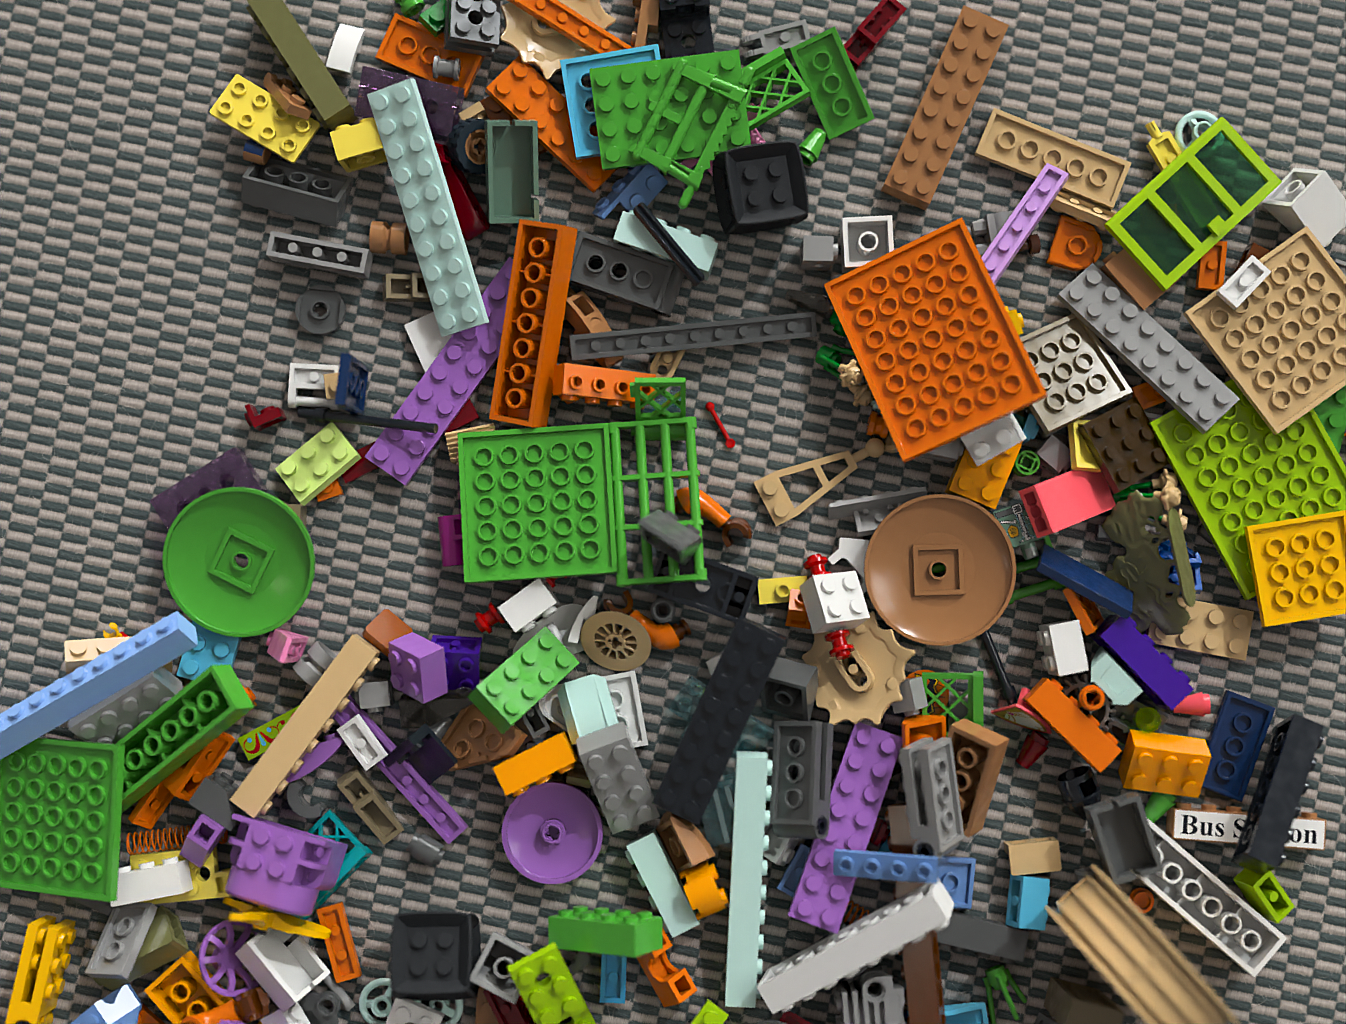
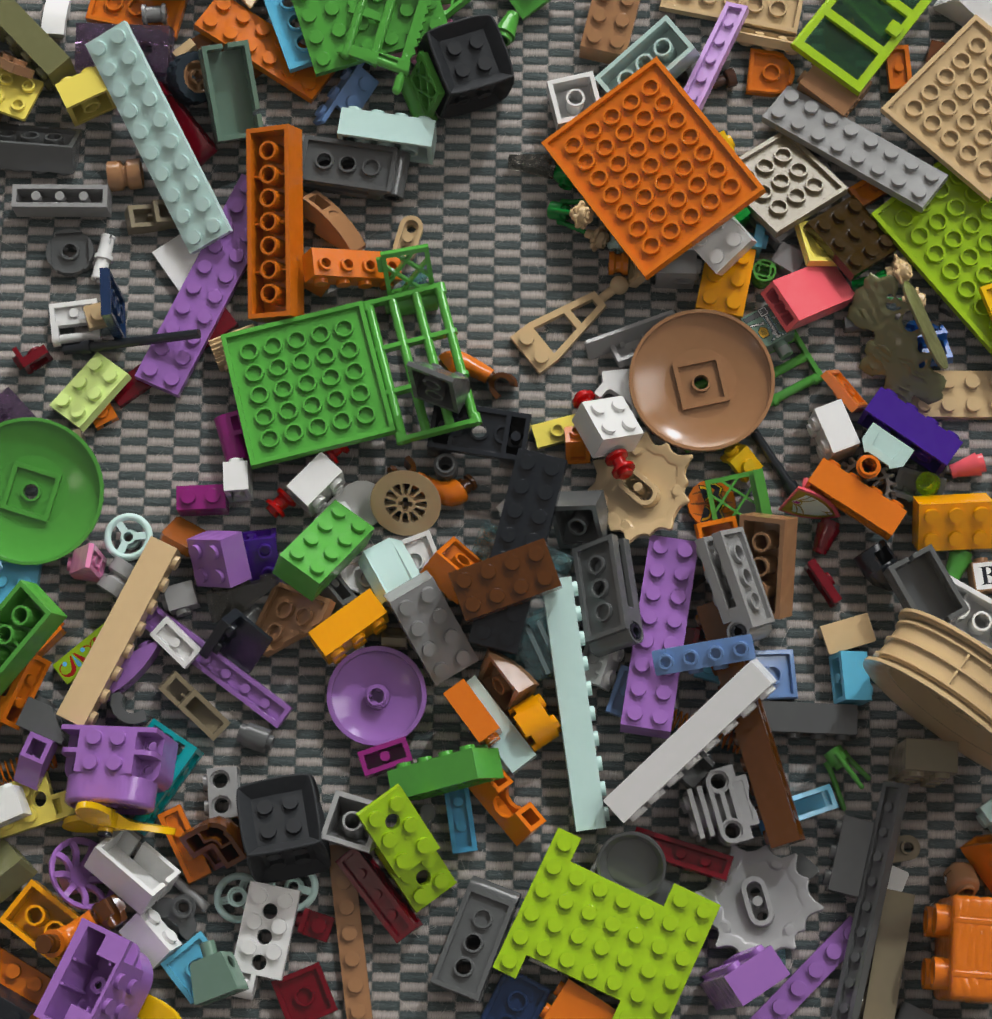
camera: 15 degrees left, 10 degrees down
white slope [568,596,599,644] -> none
dark grey plate [569,312,817,361] -> none
black axle [633,202,705,286] -> none
red hinge [705,402,735,448] -> none
light grey brick [800,235,838,271] -> none
light grey brick [891,676,928,716] -> none
dark blue tile [1036,543,1133,619] -> none
white plate [1216,255,1271,310] -> none
none -> white pin [91,233,116,283]
none -> light aqua piece [104,513,153,561]
none -> magenta brick [176,484,229,517]
none -> reddish brown brick [179,816,247,871]
none -> light grey brick [203,766,241,820]
none -> white brick [223,458,254,502]
none -> magenta brick [357,736,414,779]
none -> bright green piece [401,50,445,121]
none -> orange slope [420,536,482,605]
none -> orange brick [443,678,502,748]
none -> reddish brown brick [448,538,562,623]
none -> light aqua brick [595,15,700,93]
none -> yellow bracket [720,443,763,483]
none -> dark red plate [804,558,842,608]

